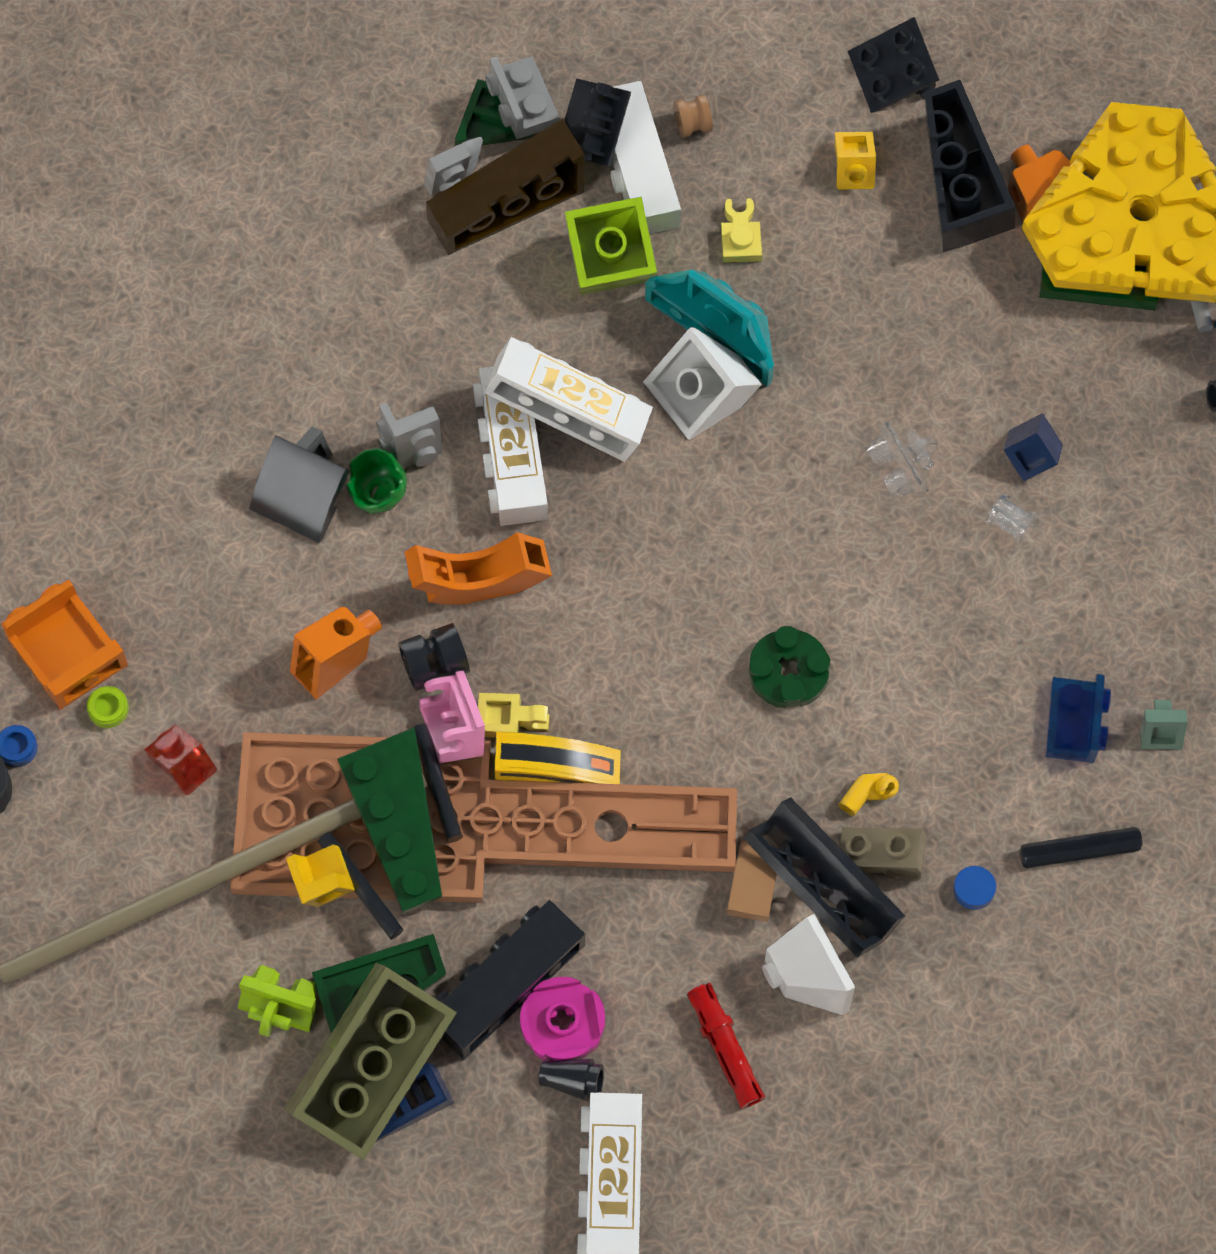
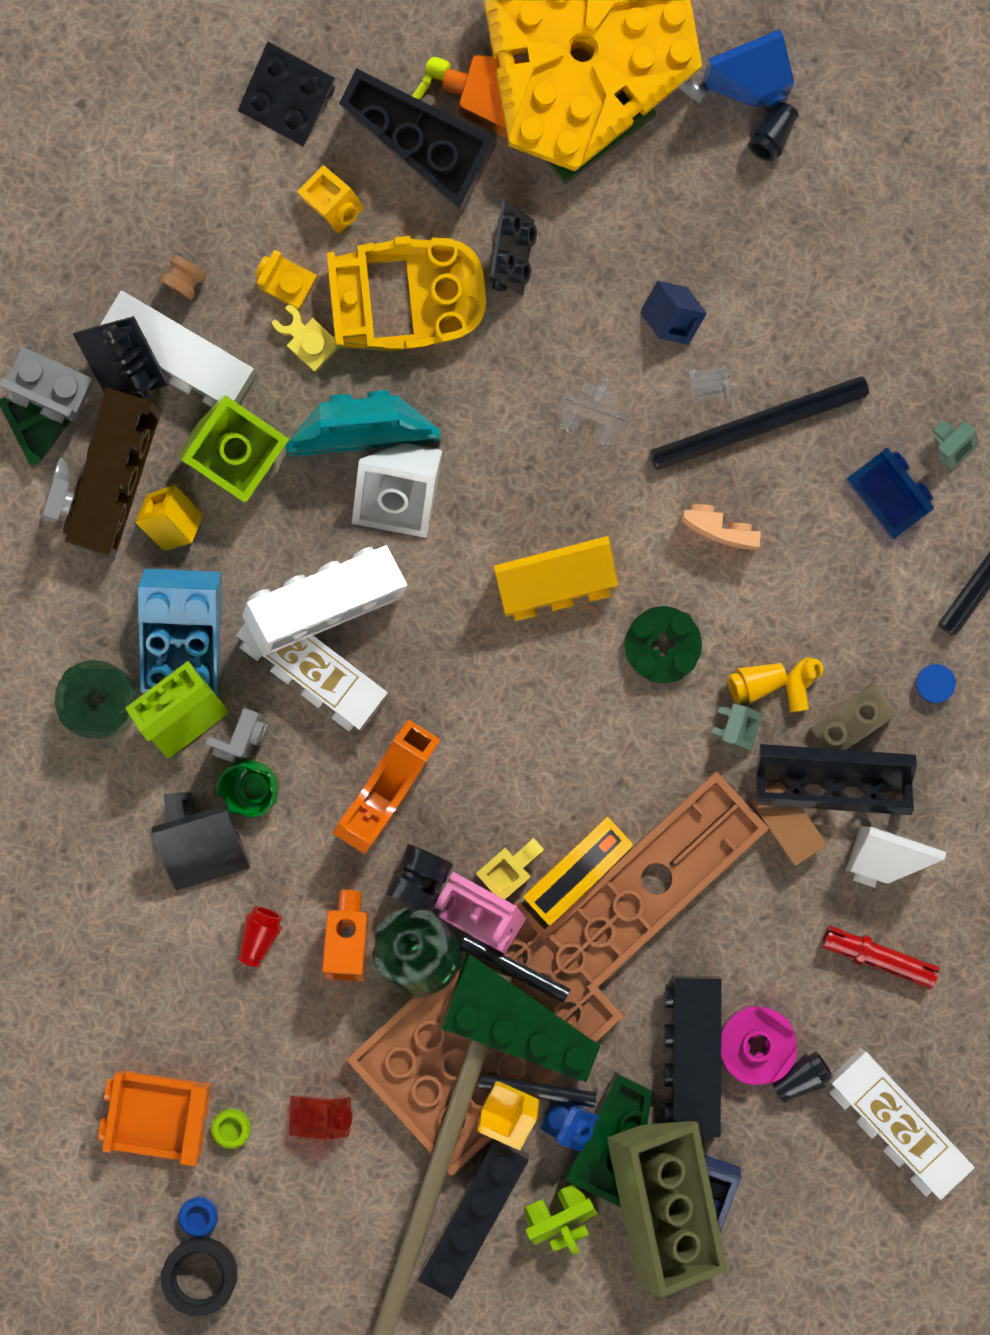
camera: 40 degrees left, 20 degrees up
none -> clear green brick [55,660,139,739]
none -> lime bracket [125,661,229,758]
none -> yellow panel [135,485,203,551]
none -> dark azure slope [138,569,222,696]
none -> red cone [238,906,283,967]
none -> yellow bracket [255,250,318,311]
none -> yellow slope [326,236,486,352]
none -> clear green brick [372,908,463,998]
none -> neon yellow hand [412,57,451,100]
none -> black brick [418,1139,529,1300]
none -> black hinge [489,199,537,295]
none -> yellow slope [494,536,618,622]
none -> blue bracket [540,1101,599,1152]
none -> black axle [650,376,869,470]
none -> light nougat slope [681,504,761,550]
none -> sand green tile [712,703,762,751]
none -> yellow cone [727,662,788,705]

